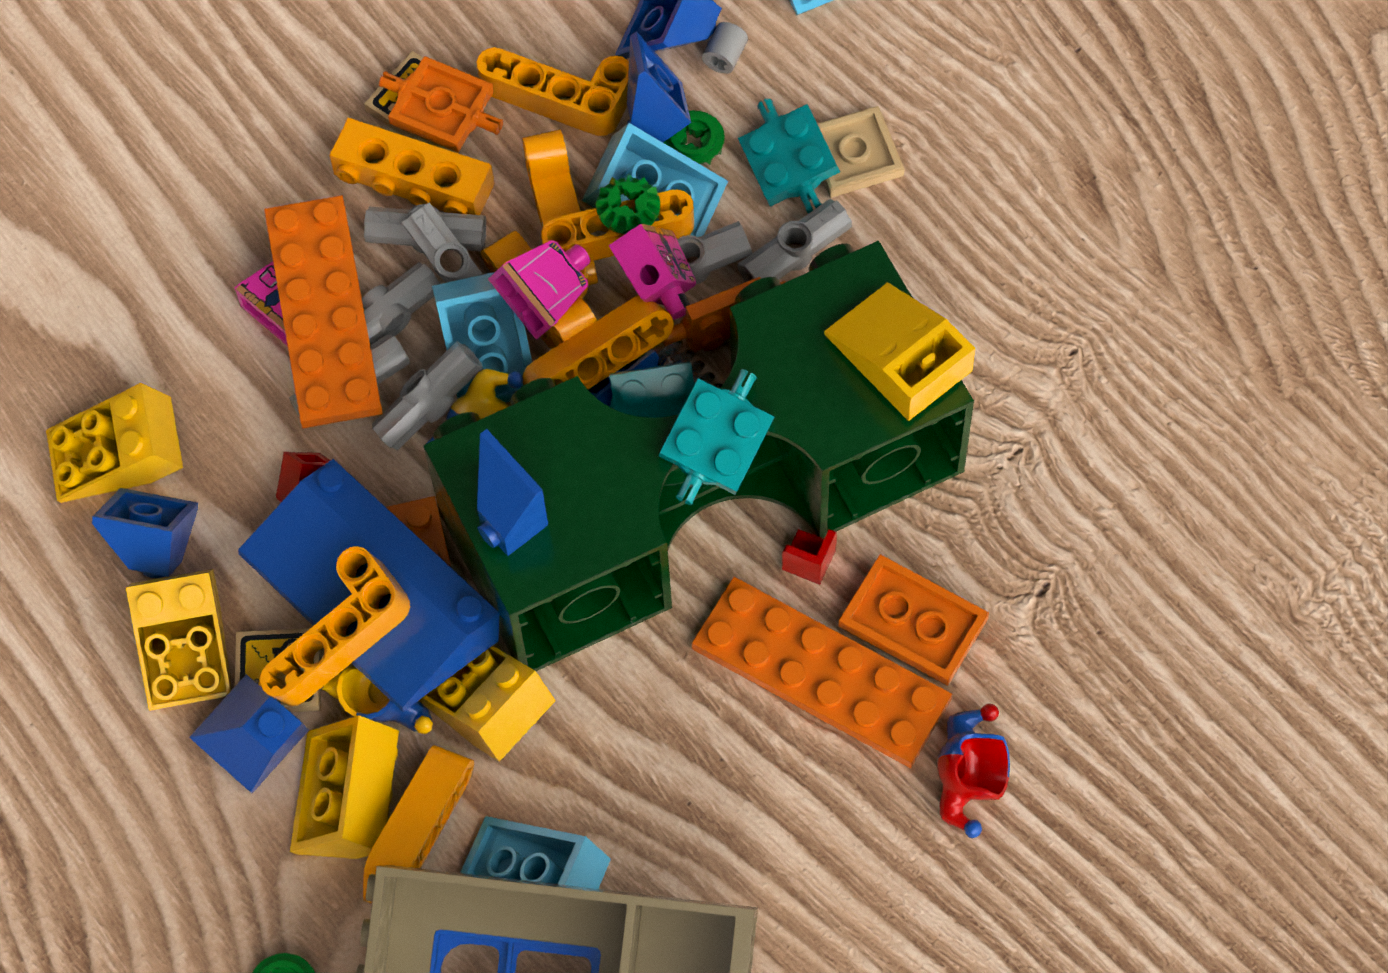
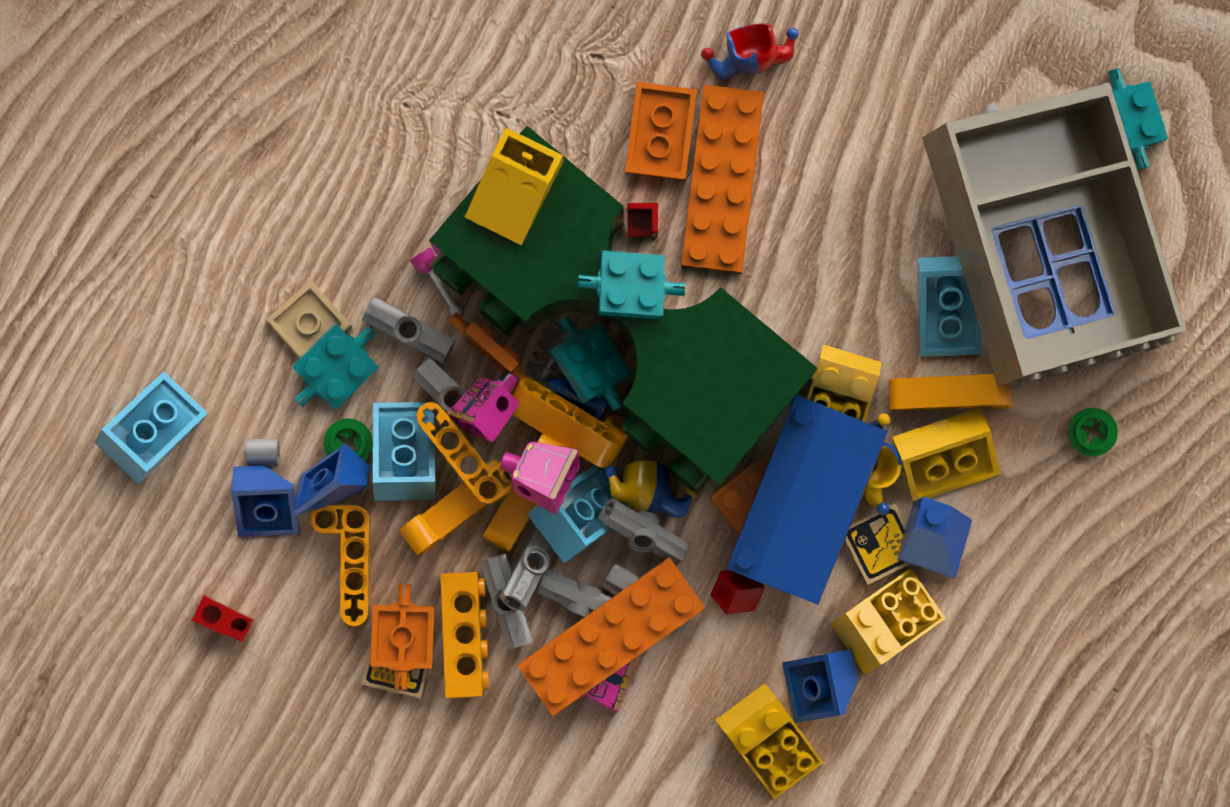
camera: 110 degrees left, 20 degrees up
light orange beam [260,546,410,706] -> none
blue slope [477,429,548,556] -> none
green gear [596,173,660,234] -> none

